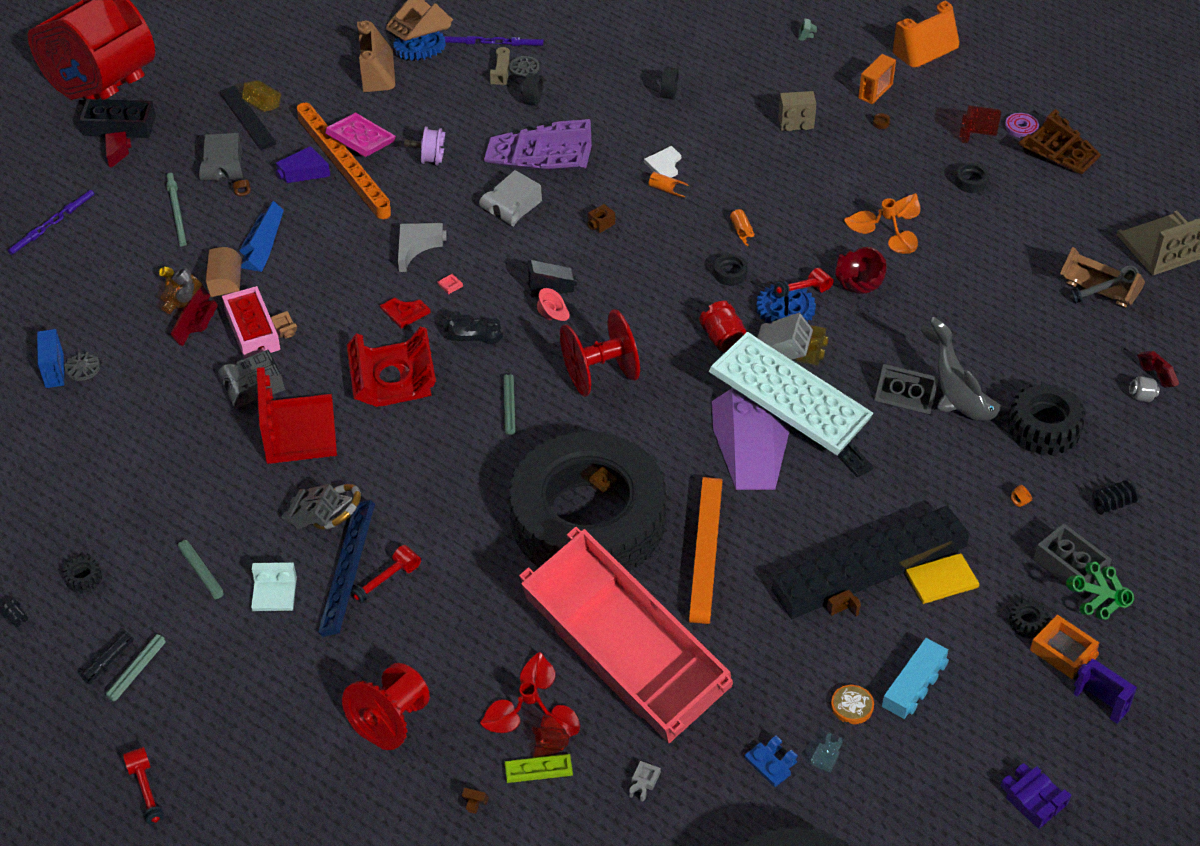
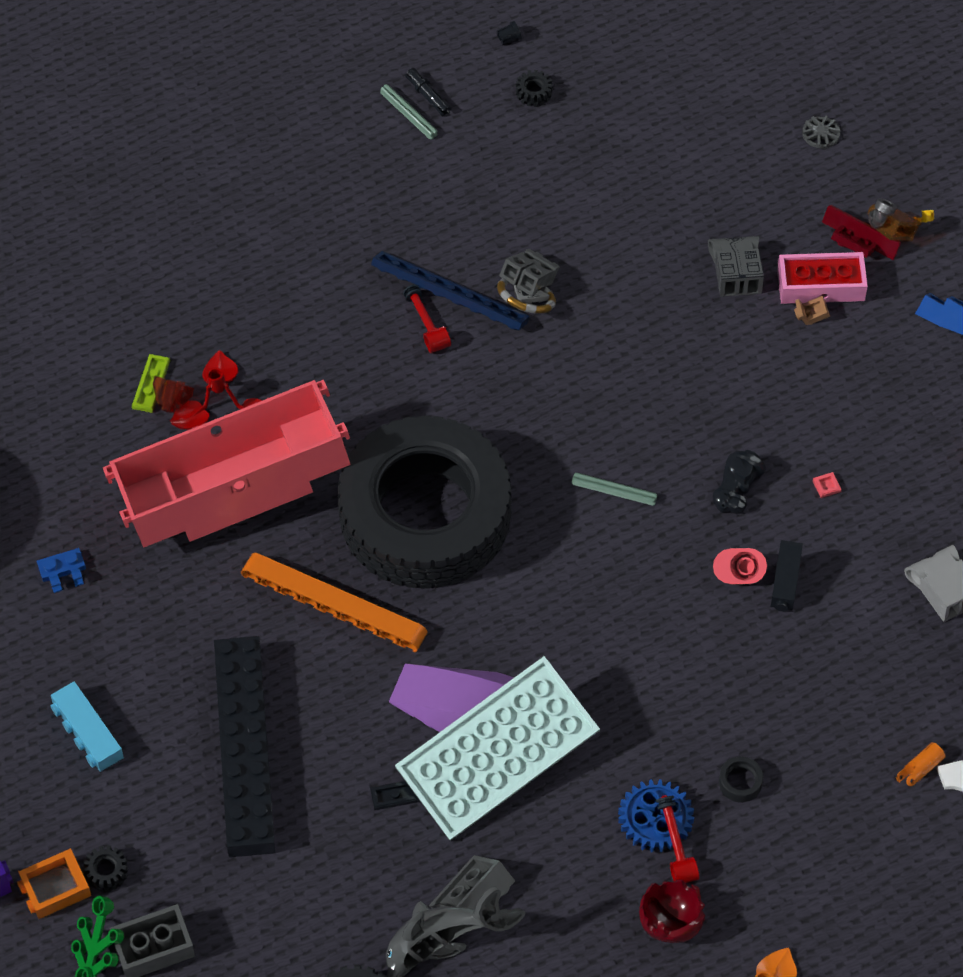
camera: 110 degrees right, 10 degrees up
blue window [37,329,64,388] -> none
red piece [123,747,164,825] -> none
sand green axle [178,540,224,599] -> none
medium nougat brick [206,247,242,297] -> none
light aqua bracket [251,563,297,611] -> none
red bracket [257,367,337,464] -> none
red piece [342,663,430,750] -> none
red panel [347,326,436,407] -> none
red tile [380,298,431,329] -> none
light grey arch [398,223,447,272] -> none
reddish brown tile [462,788,489,814] -> none
red piece [560,309,640,397] -> none
reddish brown brick [588,204,615,233] -> none
light grey plate [629,761,661,802] -> none
red piece [699,301,747,353] -> none
orange piece [730,209,755,246] -> none
light grey piece [757,312,813,360] -> none
clear yellow brick [796,325,829,365] -> none
clear light blue plate [810,733,842,773] -> none
reddish brown bracket [827,590,861,617] -> none
tile [831,685,874,724] -> none
yellow tile [905,553,979,604] -> none
orange tile [1011,485,1032,507] -> none

